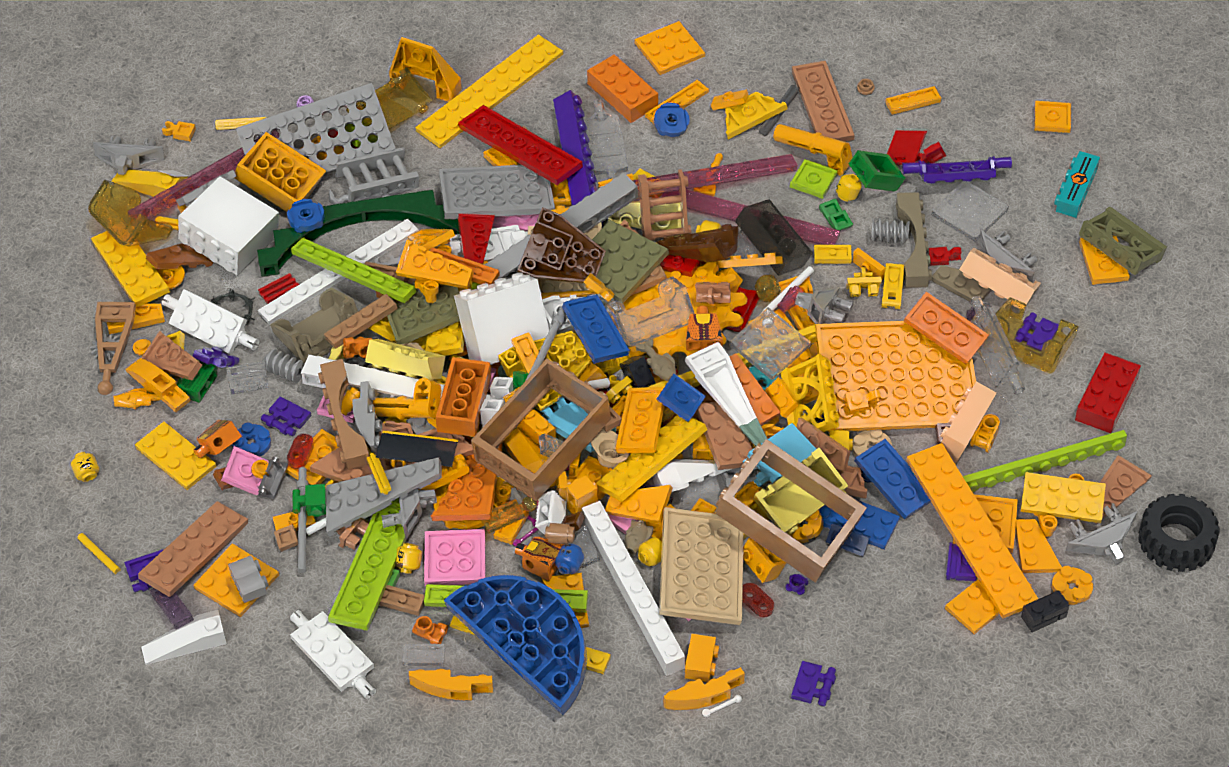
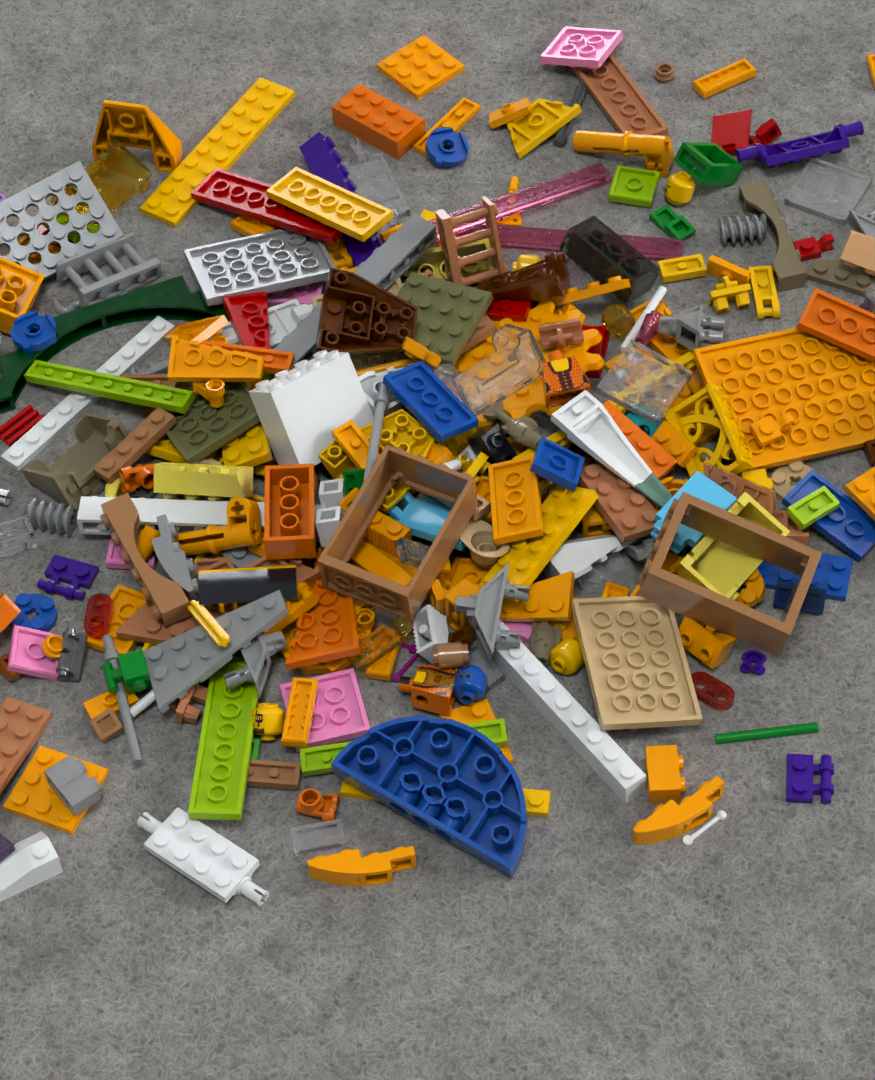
camera: 10 degrees left, 0 degrees up
none -> yellow plate [266,167,394,242]
none -> light orange plate [281,677,319,748]
none -> light grey connector [454,562,530,662]
none -> bright pink plate [540,27,623,69]
none -> green bar [715,722,819,744]
none -> lime plate [786,485,840,530]

